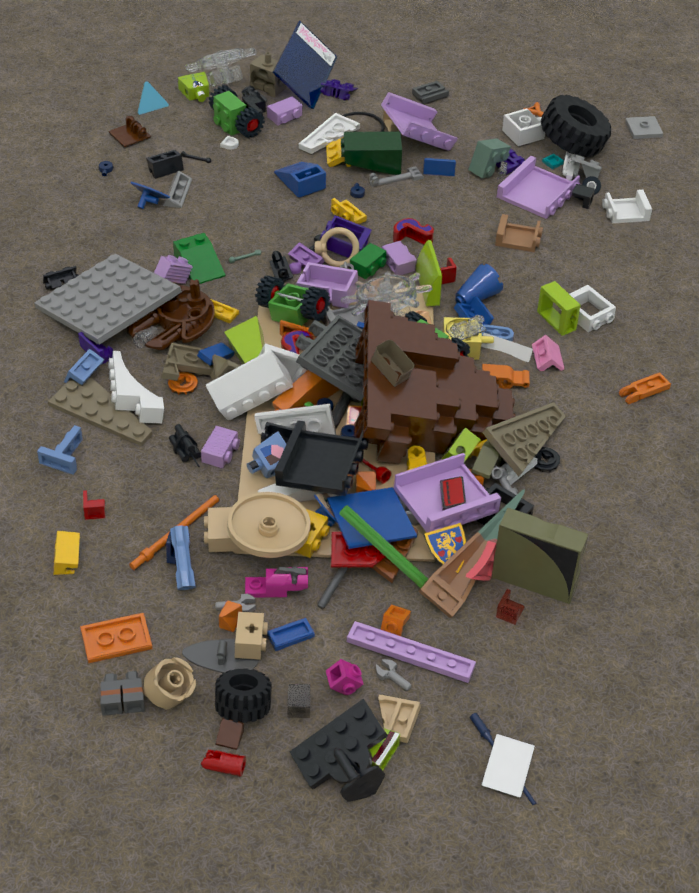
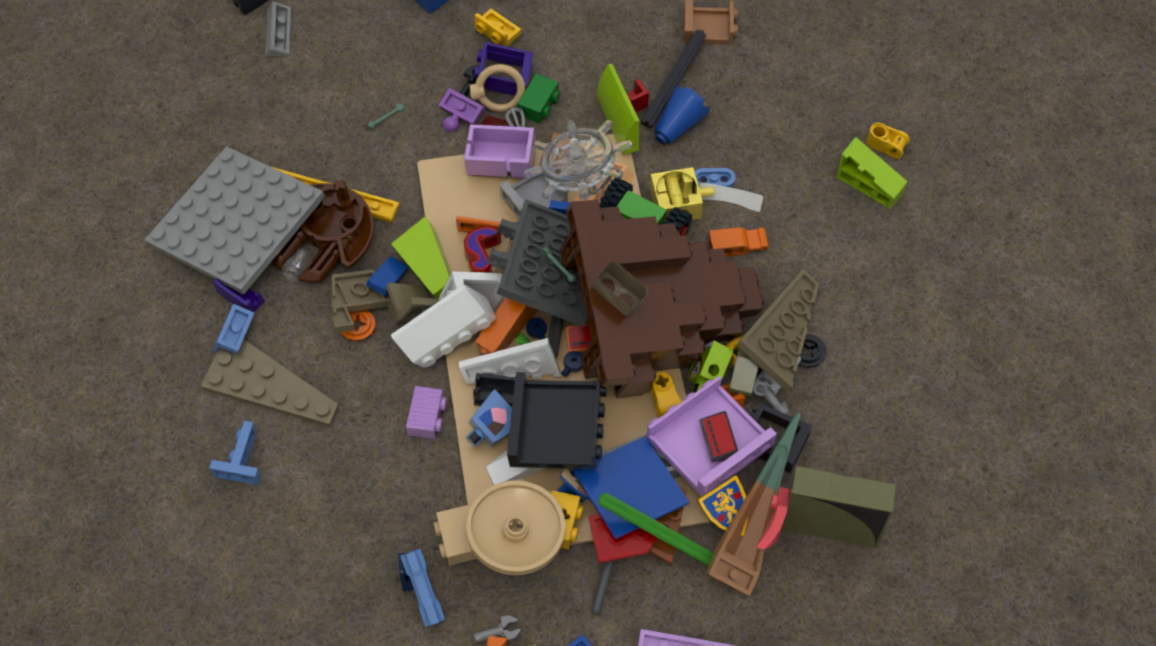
camera: 10 degrees left, 15 degrees up
black hinge [43,266,79,290] -> none
yellow hinge [53,531,80,575] -> none
red panel [83,490,105,520] -> none
dark blue piece [98,161,114,176] -> none
white arch [108,351,164,424] -> none
orange bar [129,495,219,570] -> none
blue shield [131,182,170,209] -> none
lavender brick [154,255,193,284] -> none
black piece [169,424,201,467] -> none
green slope [173,233,226,284] -> none
dark pink plate [245,566,308,598] -> none
brick [255,275,330,326] -> none
black hinge [269,251,293,281] -> none
orange slope [356,471,376,493] -> none
red hinge [362,458,392,484] -> none
orange bracket [380,604,411,636] -> none
lavender brick [382,241,416,276] -> none
red animal [393,218,434,245] -> none
clear hinge [446,315,487,340] -> none
blue bracket [454,297,494,326] -> none
clear red panel [496,589,524,625] -> none
bright pink panel [532,335,564,371] -> none
lime window [537,281,581,336] -> none
white window [560,285,616,332] -> none
orange hinge [619,372,671,405] -> none
none -> sand green hinge [541,247,576,283]
none -> black axle [642,30,706,128]
none -> lime wedge [836,137,908,210]
none -> yellow piece [866,122,910,159]

